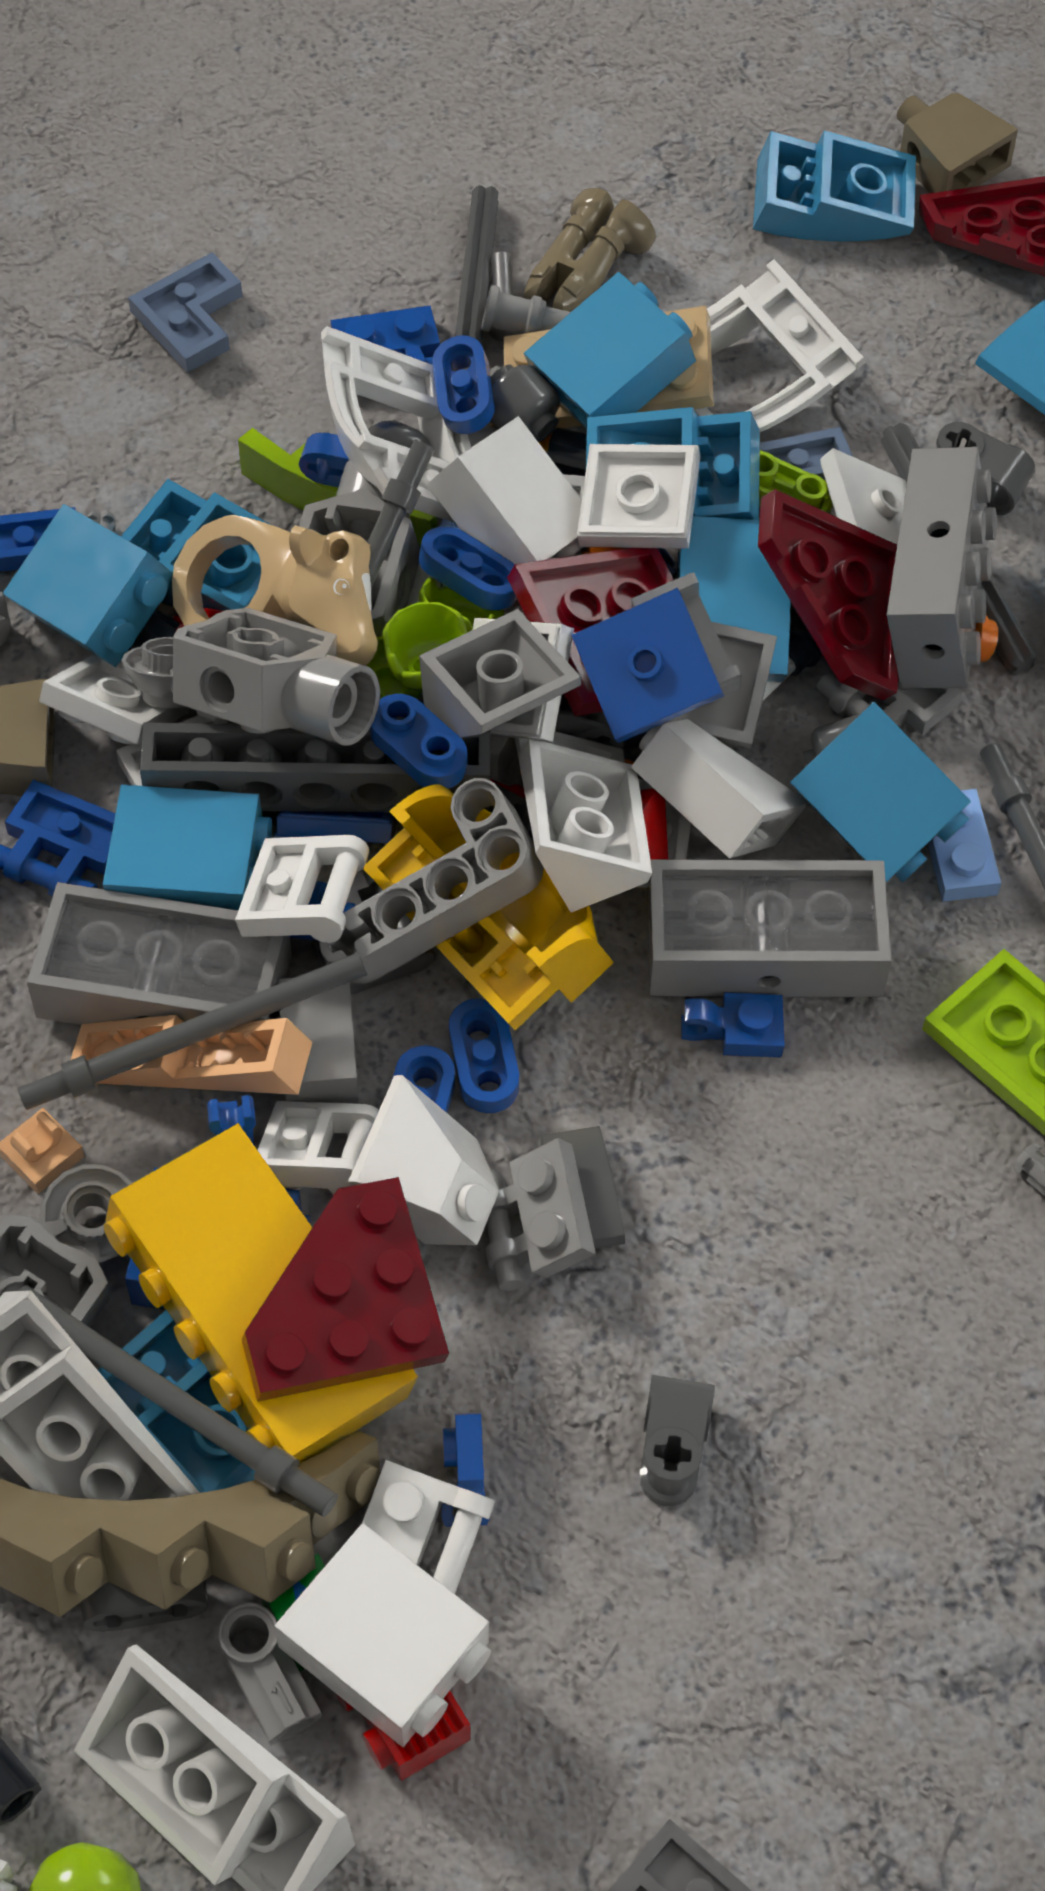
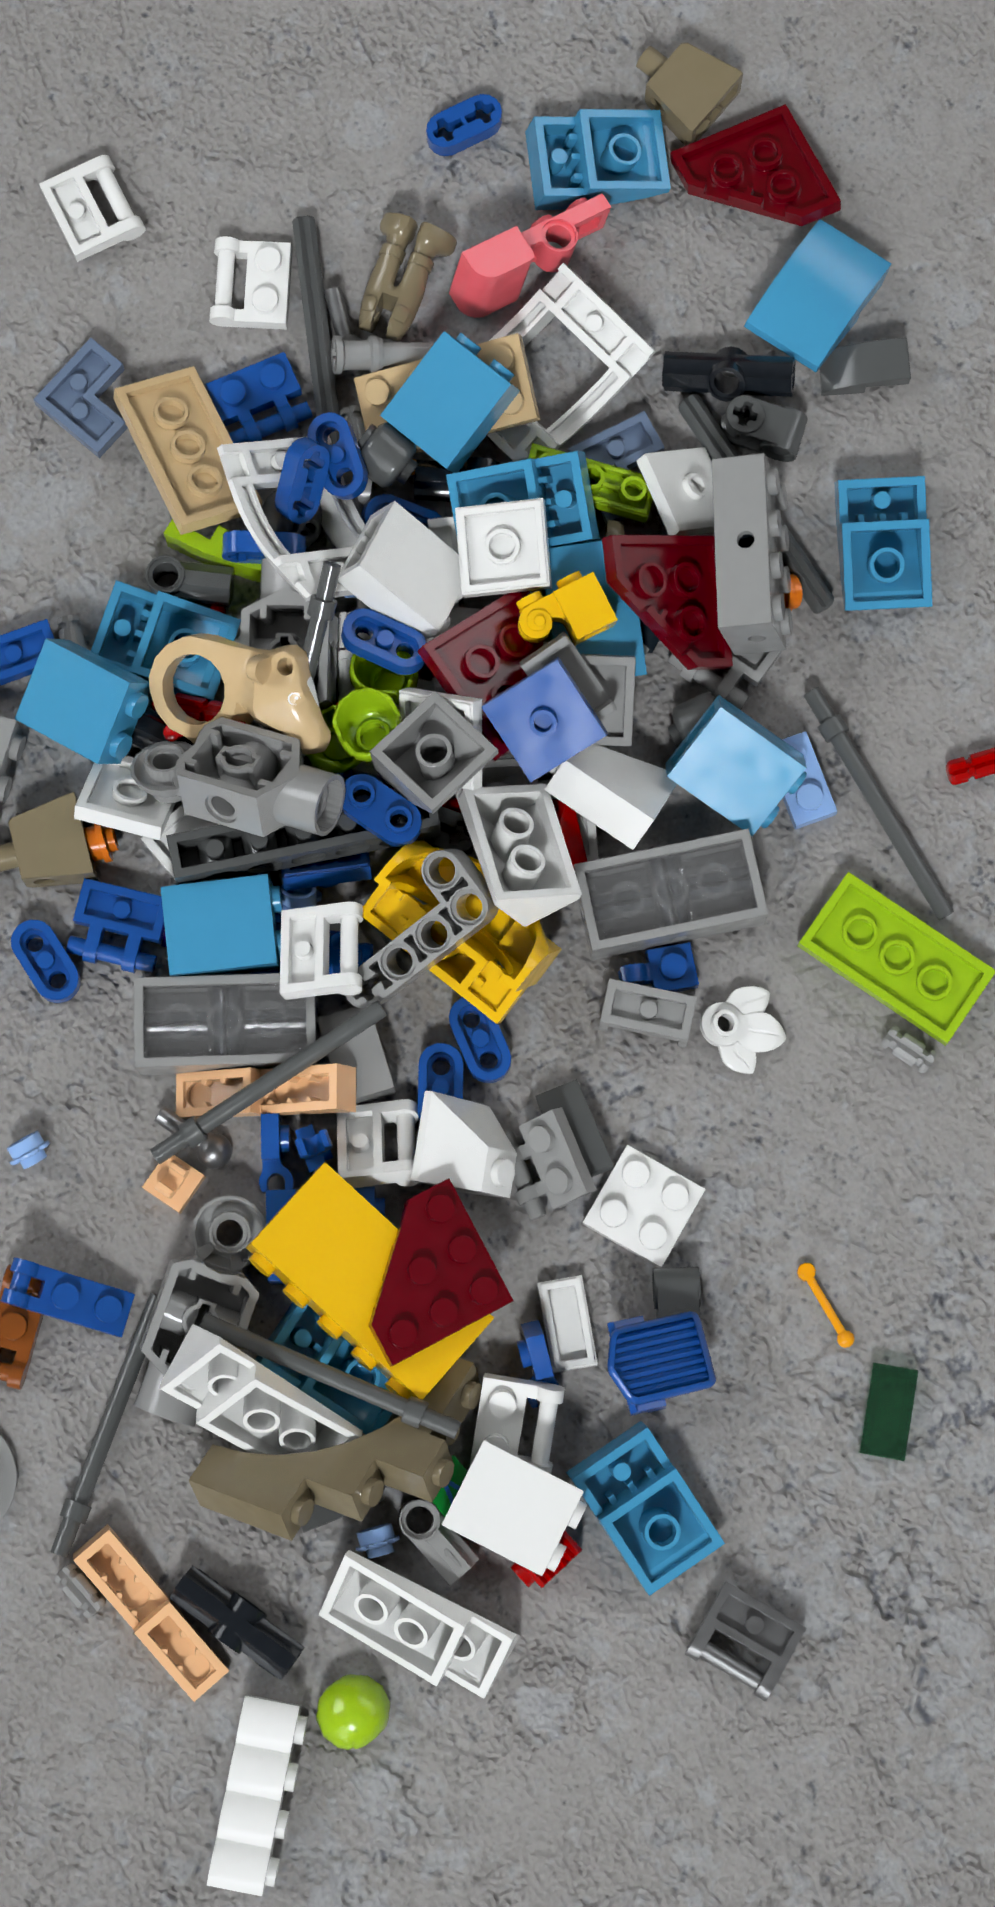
camera: 10 degrees left, 20 degrees up
none -> white plate [39,155,146,262]
none -> orange plate [84,824,119,863]
none -> tan plate [113,366,263,535]
none -> dark grey piece [145,555,235,607]
none -> flat silver bar [154,1106,232,1169]
none -> white plate [209,236,292,330]
none -> blue plate [259,1113,294,1194]
none -> blue beam [275,437,330,524]
none -> light blue plate [356,1523,400,1559]
none -> blue beam [426,94,502,156]
none -> coral plate [449,193,611,318]
none -> yellow brick [516,571,618,646]
none -> white tile [537,1275,598,1373]
none -> dark azure slope [566,1421,725,1596]
none -> white plate [583,1145,706,1268]
none -> light grey panel [599,978,697,1048]
none -> blue piece [607,1311,716,1416]
none -> black piece [662,346,796,402]
none -> white plate [700,986,786,1074]
none -> light orange hinge [797,1263,855,1348]
none -> clear green tile [858,1362,919,1462]

